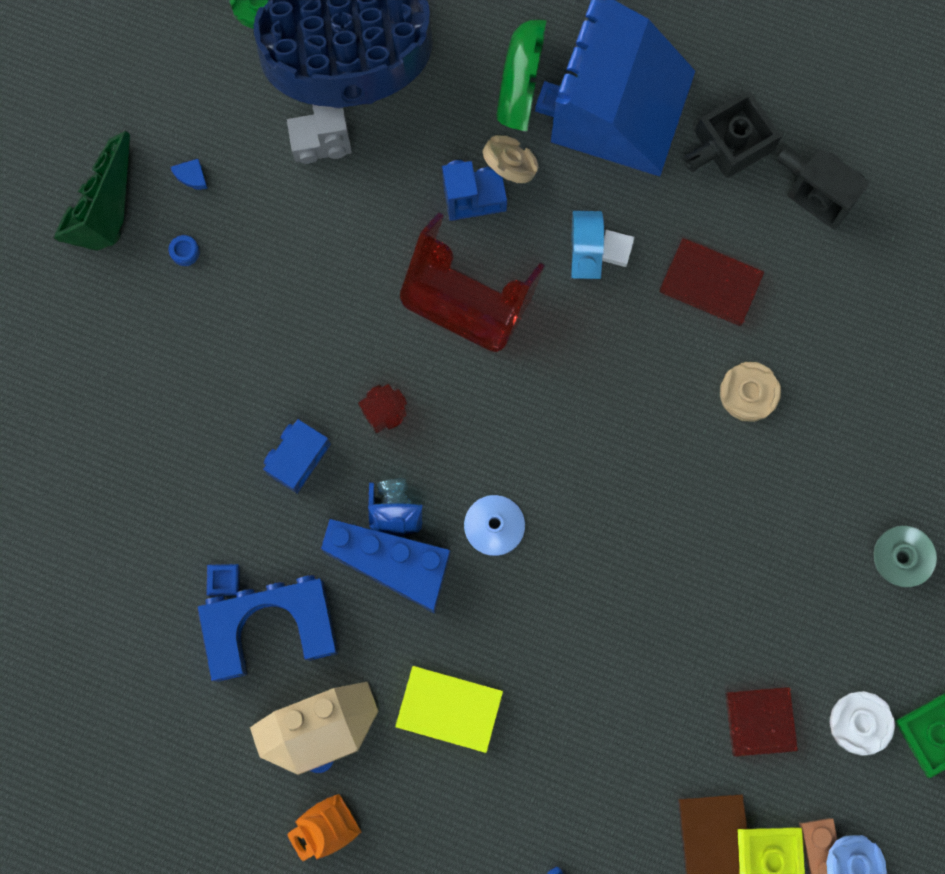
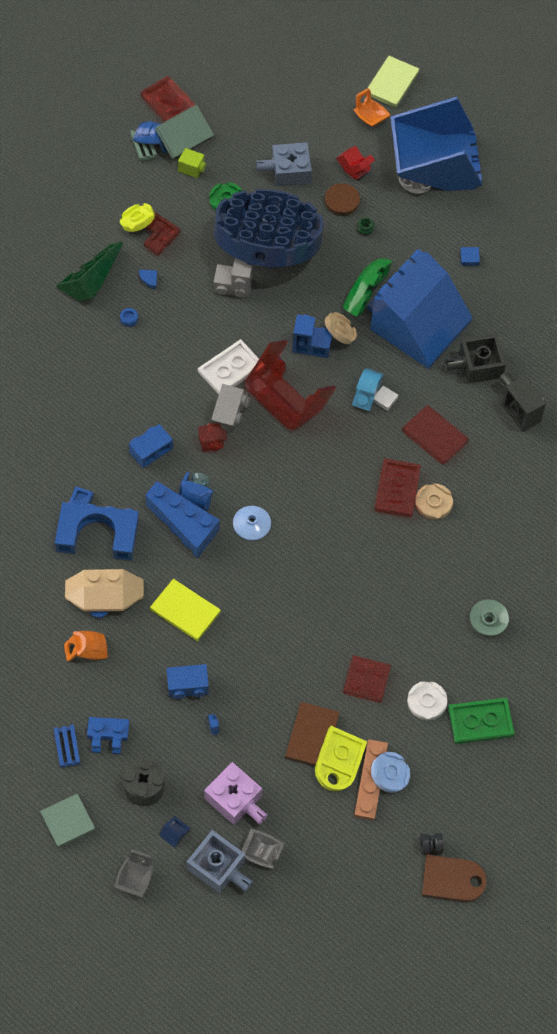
camera: 15 degrees right, 15 degrees down
none -> neon yellow tile [120,203,155,232]
none -> clear red plate [144,210,181,256]
none -> blue brick [167,664,209,699]
none -> white tile [198,339,264,394]
none -> light grey brick [211,383,250,427]
none -> clear red plate [374,458,421,517]

